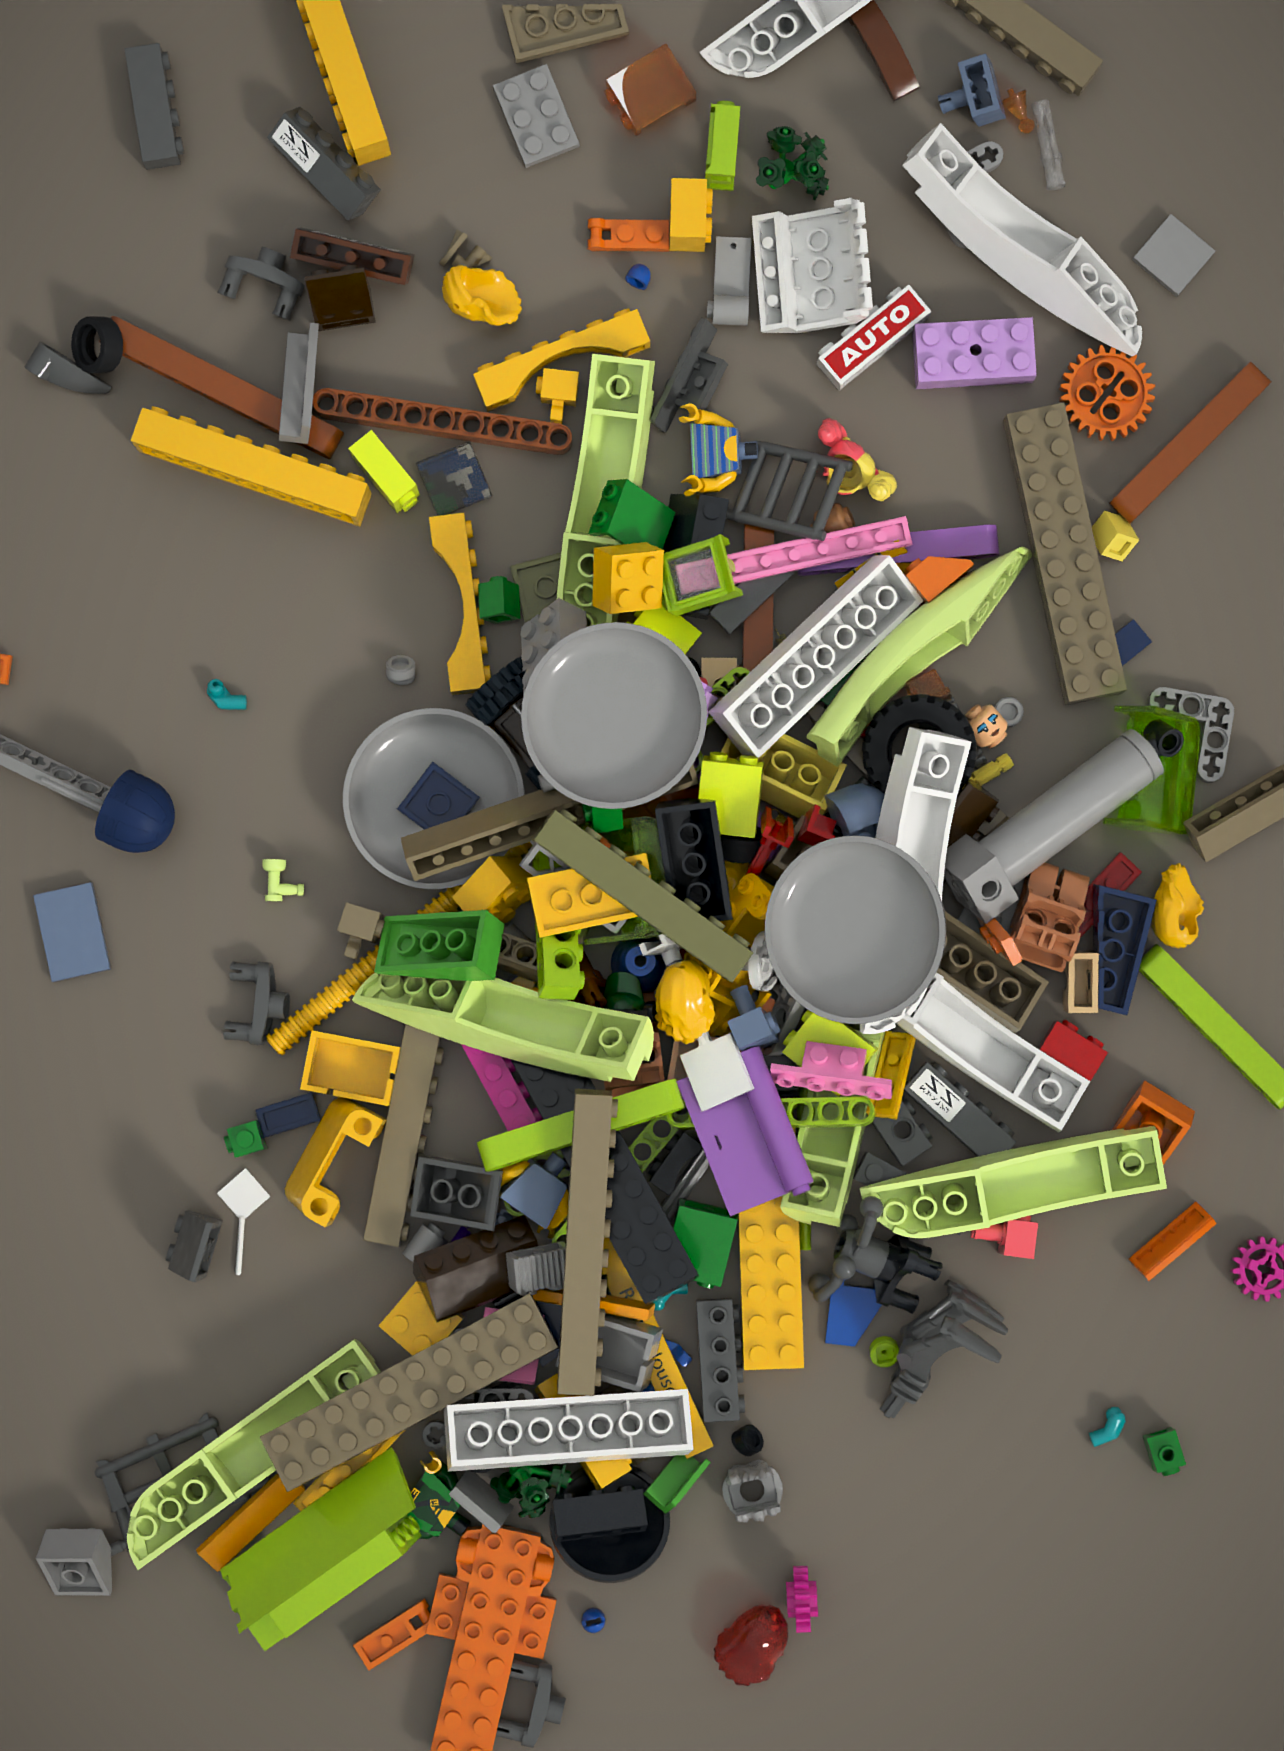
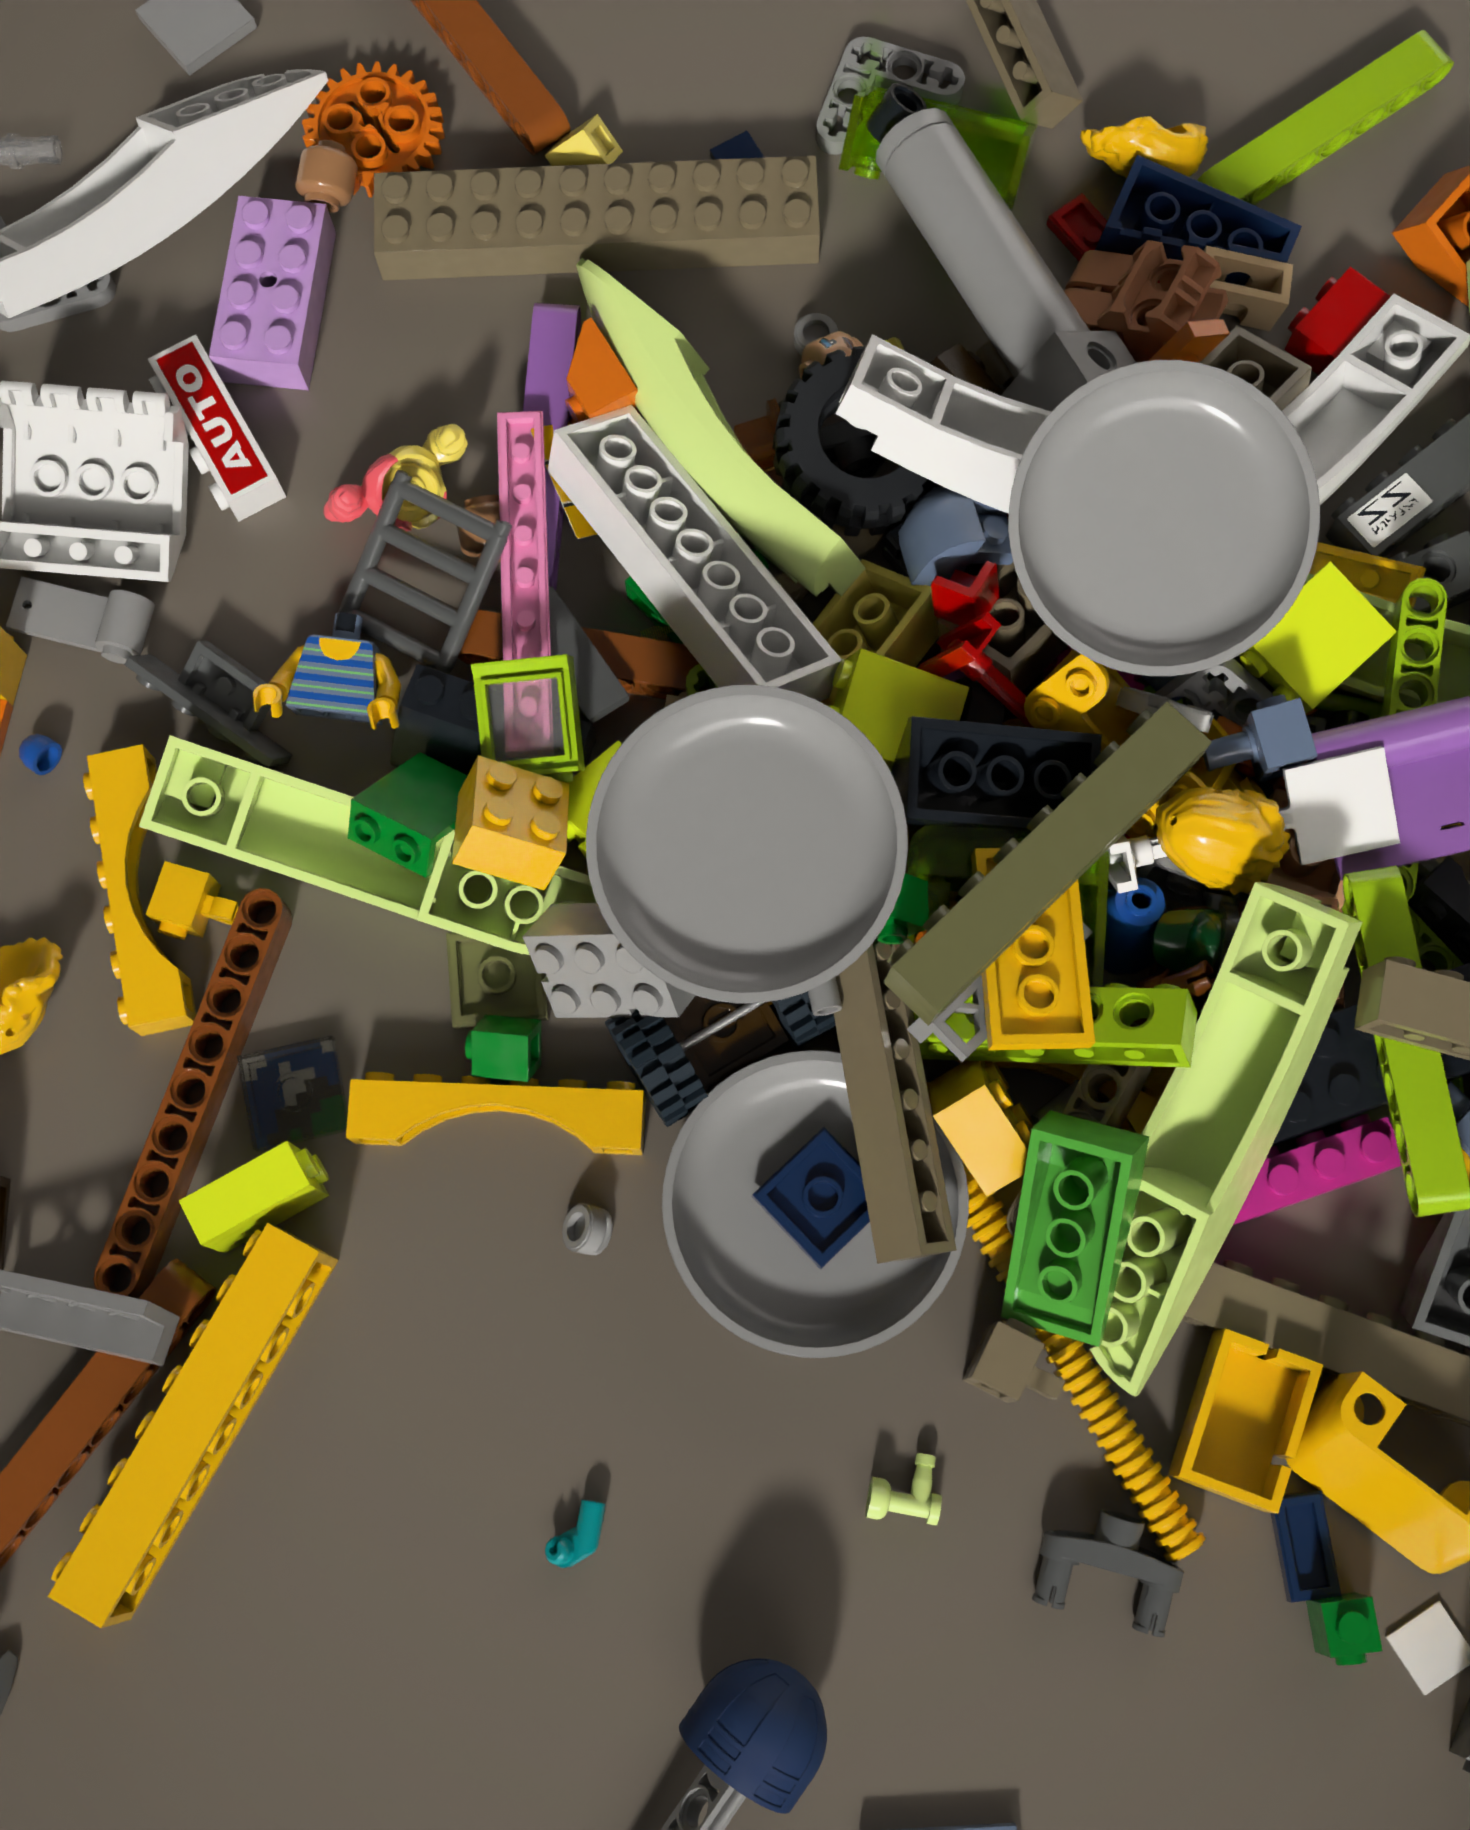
camera: 75 degrees left, 10 degrees down
bright pink bracket [770,1041,892,1100] -> none
none -> medium nougat head [295,140,358,213]

